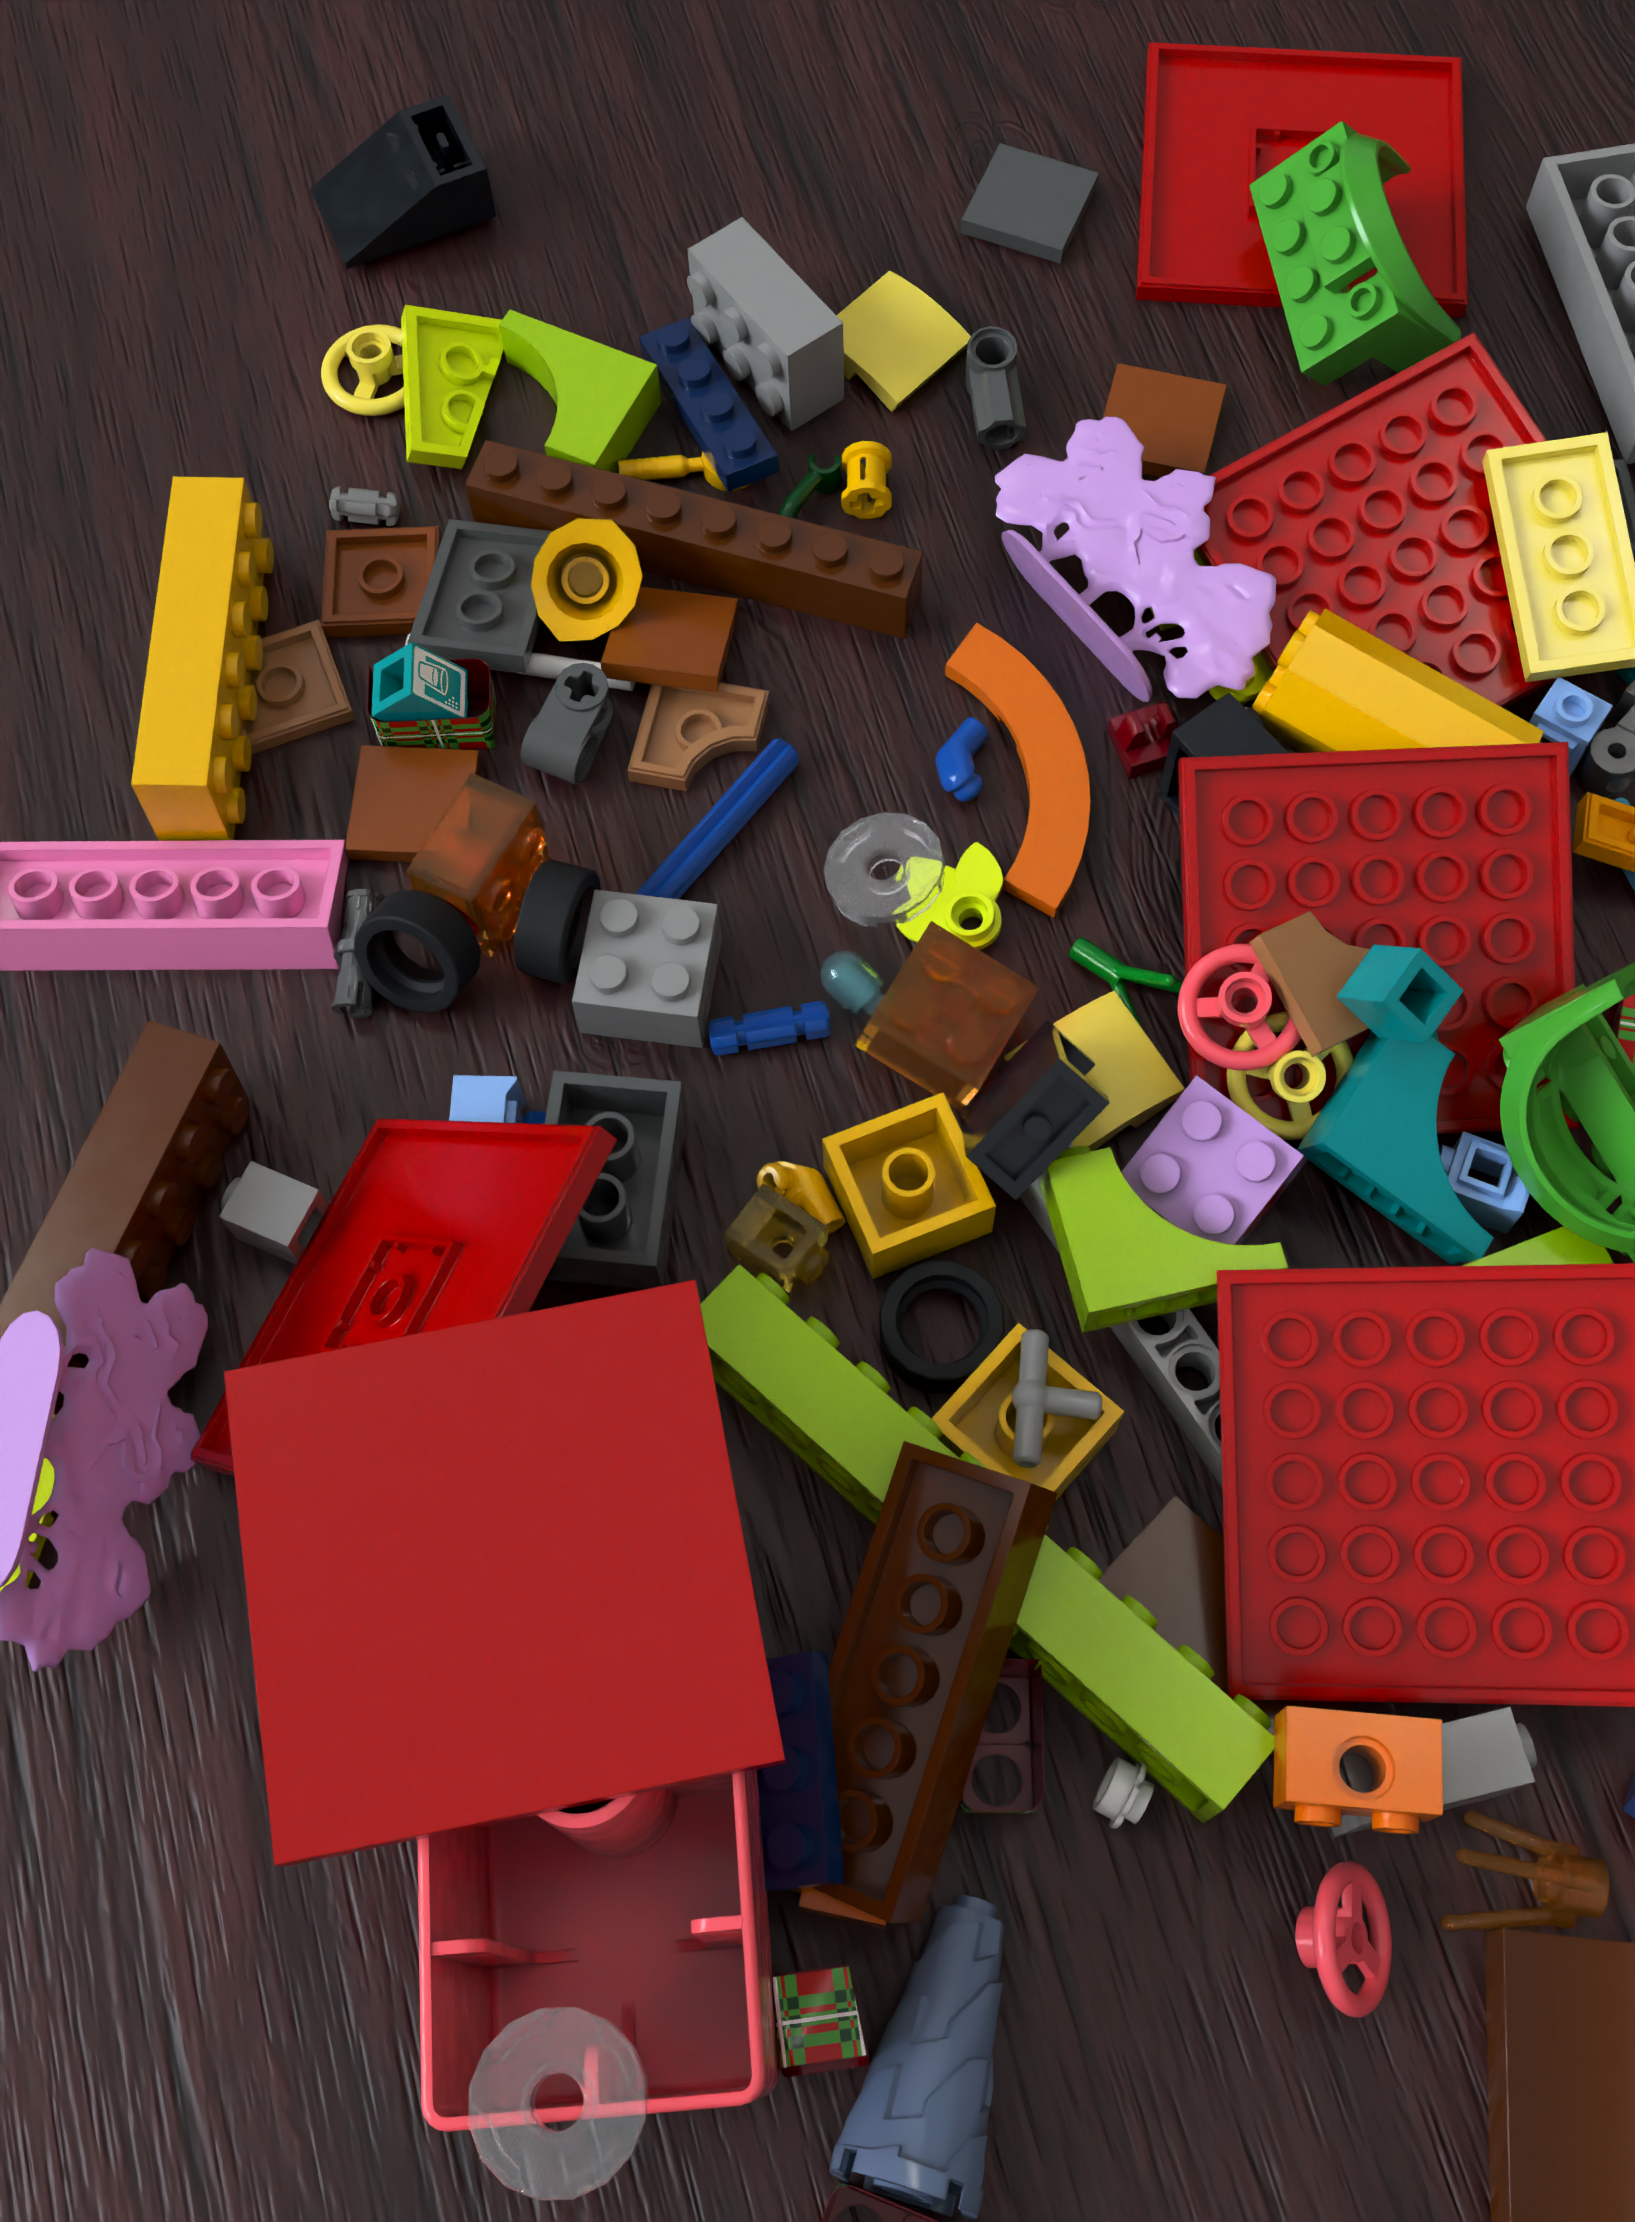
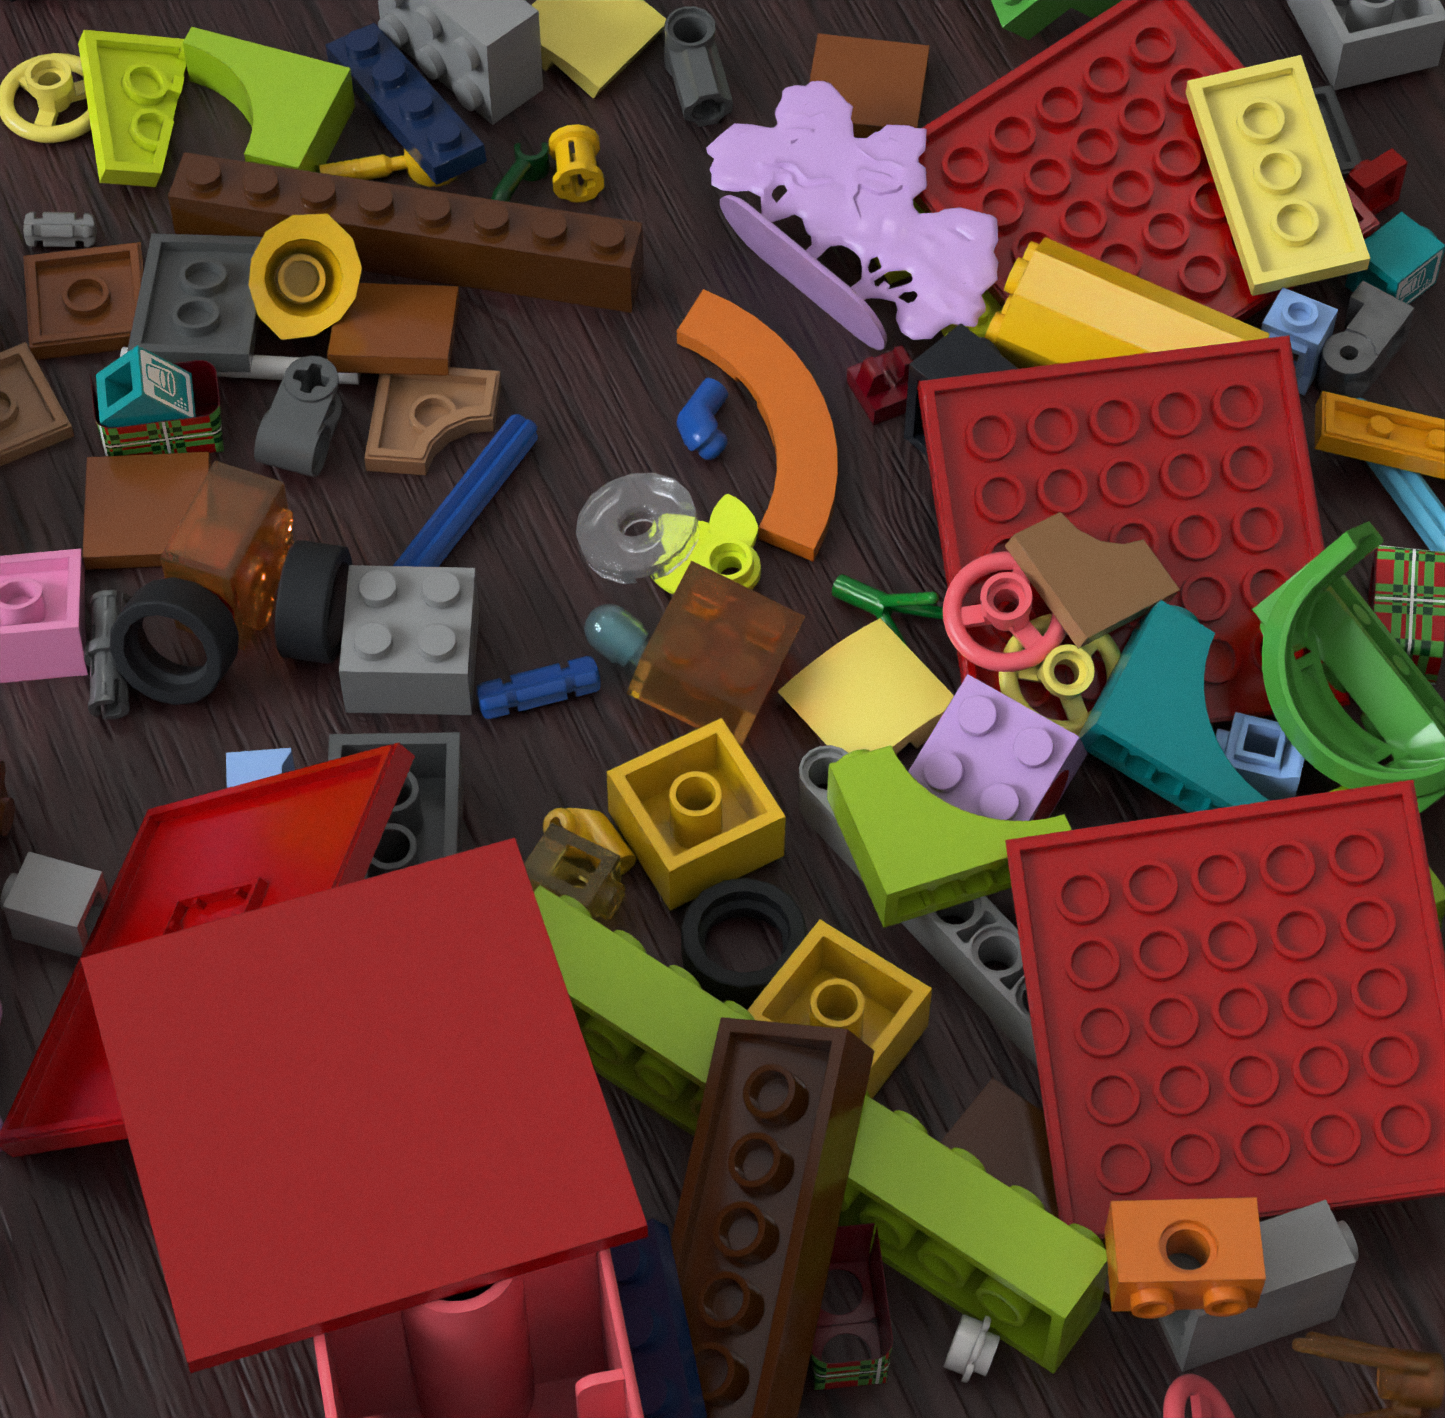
camera: 10 degrees left, 10 degrees down
black panel [960,1020,1110,1200] -> none
light grey piece [1012,1329,1102,1468] -> none
teal brick [1336,945,1464,1044] -> none

